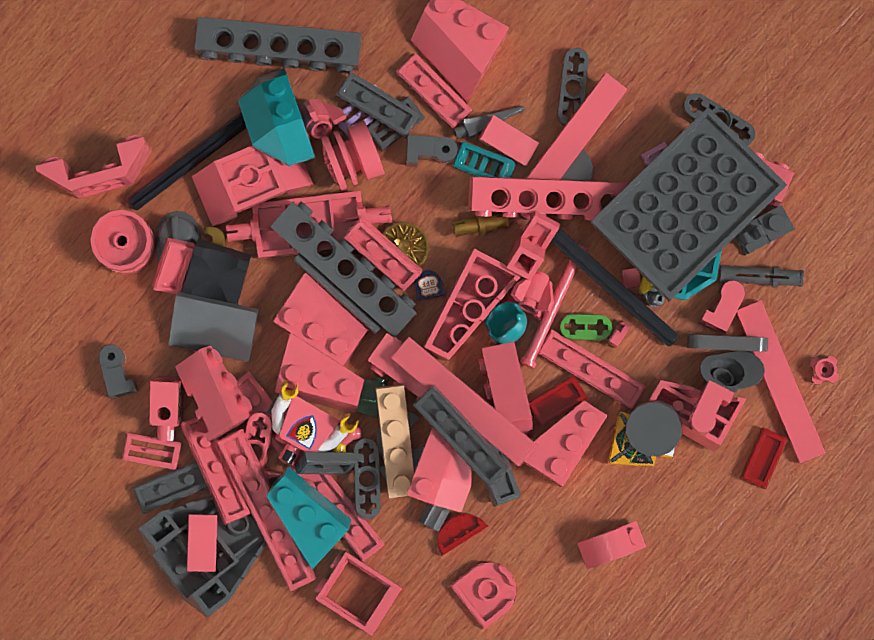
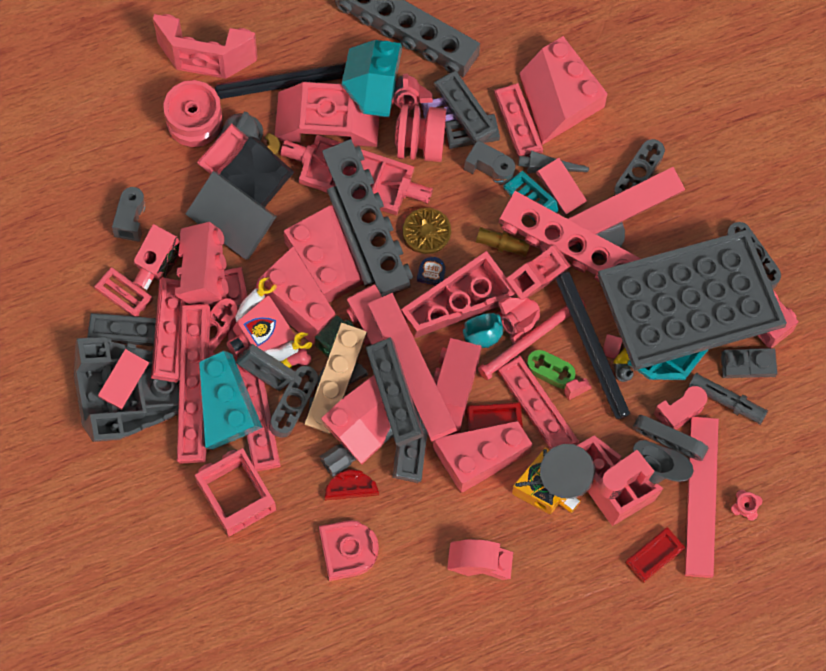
camera: 25 degrees right, 15 degrees down
coral tile [342,216,423,292] -> none

